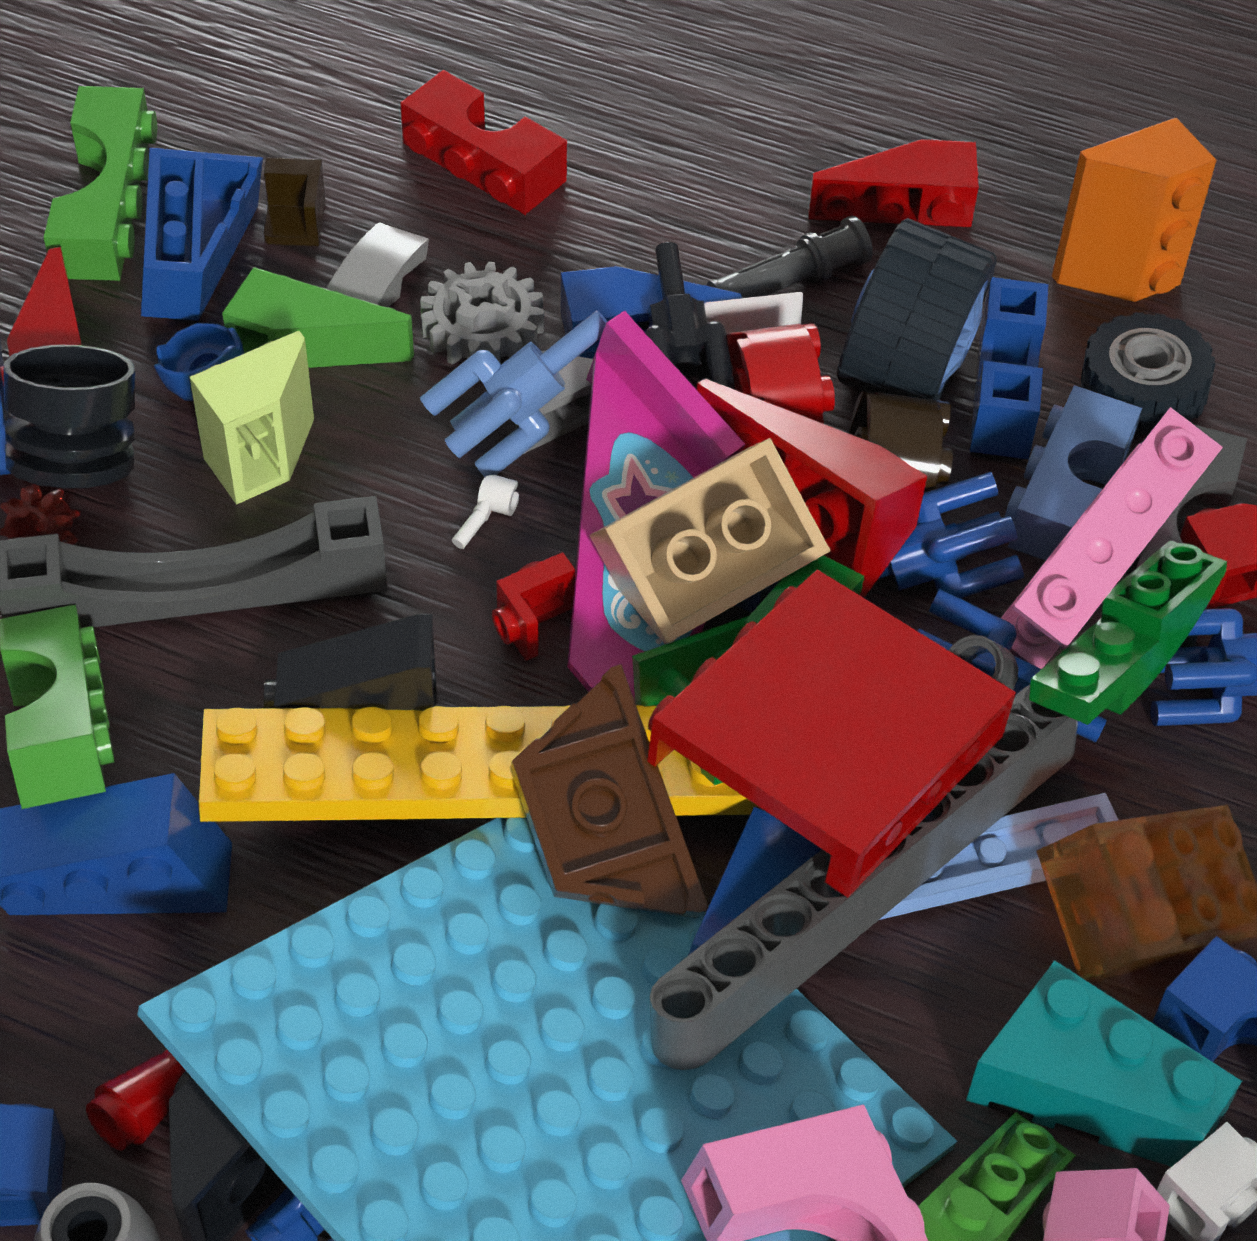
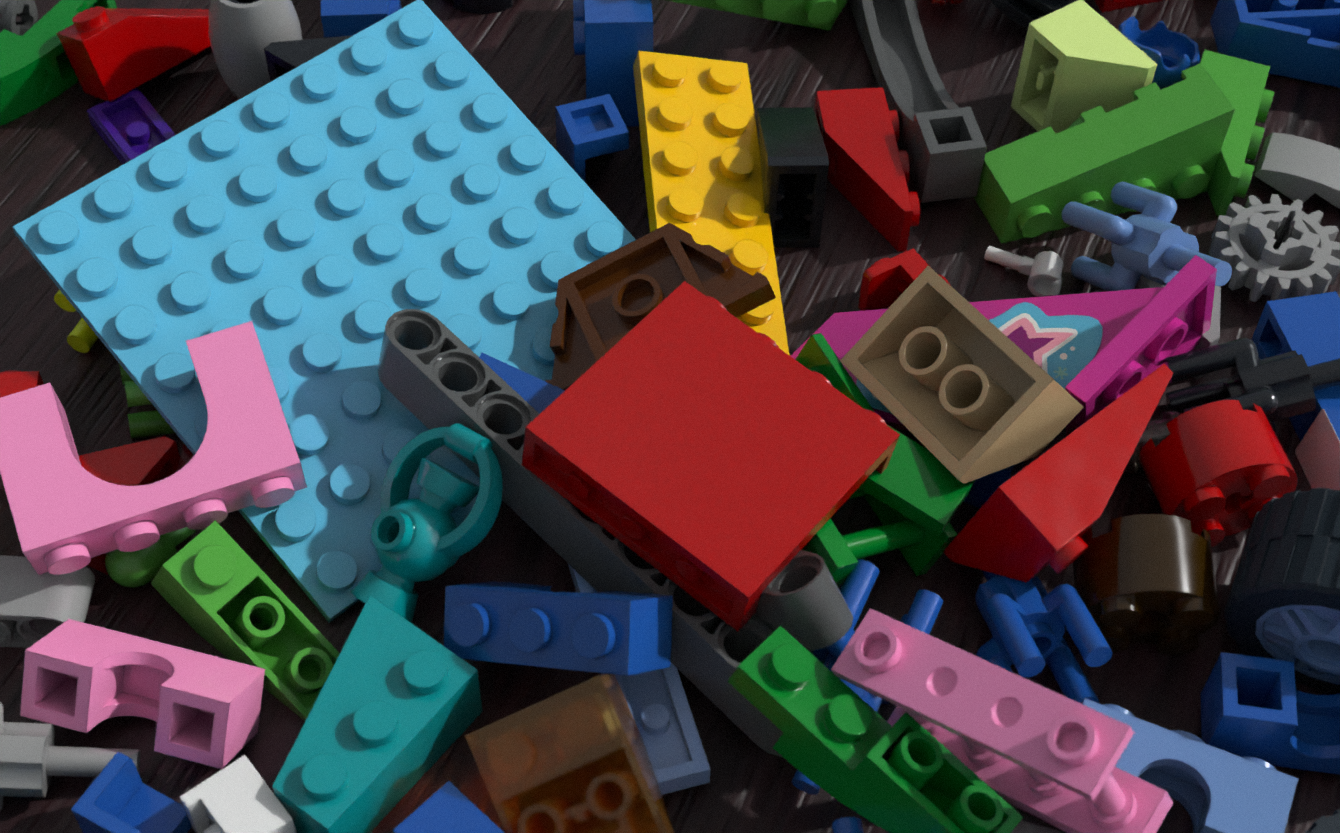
camera: 90 degrees right, 0 degrees up
none -> teal piece [351,423,503,623]
none -> blue arch [444,581,673,676]
none -> blue panel [555,94,629,182]
none -> red slope [814,87,920,251]
none -> bright green wedge [974,63,1235,244]

